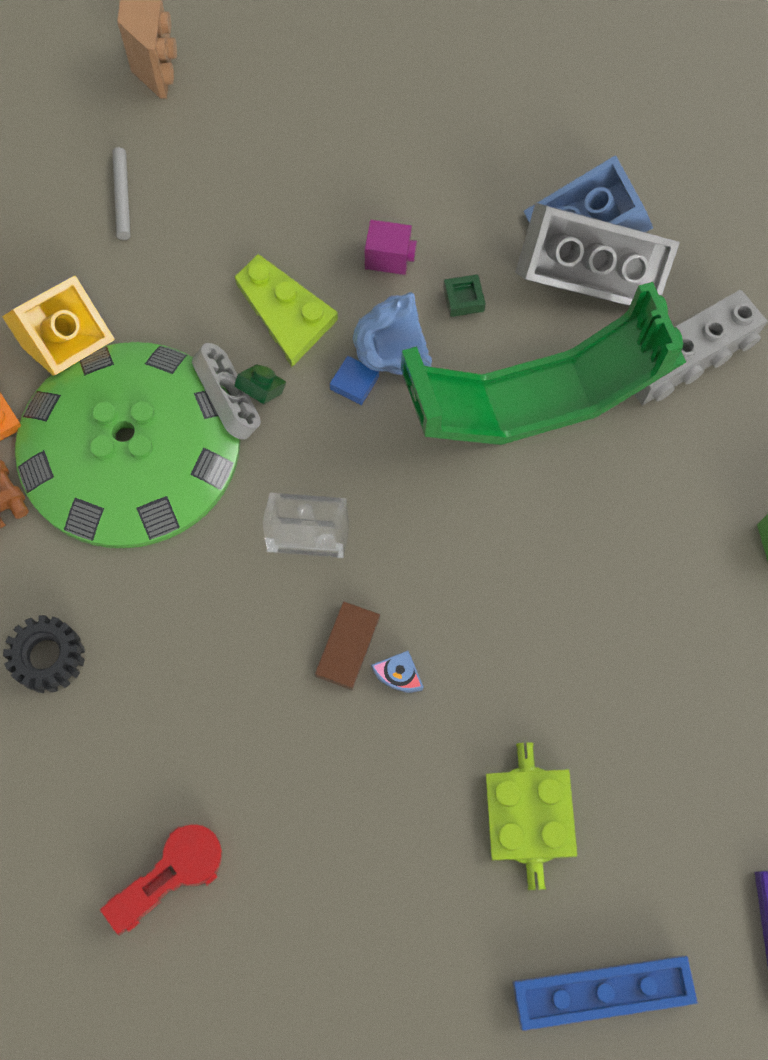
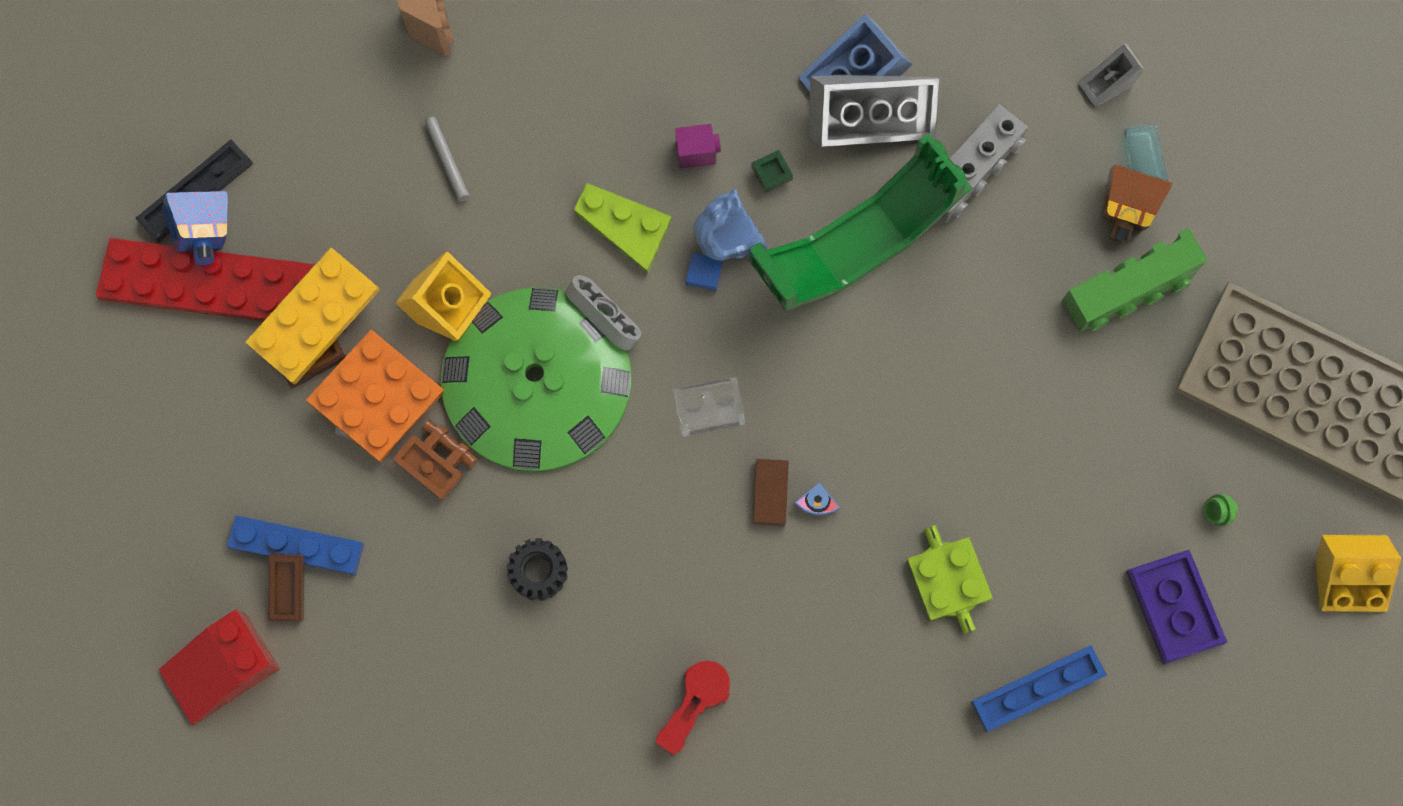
camera: 15 degrees left, 5 degrees up
dark green plate [234,364,286,404] -> none

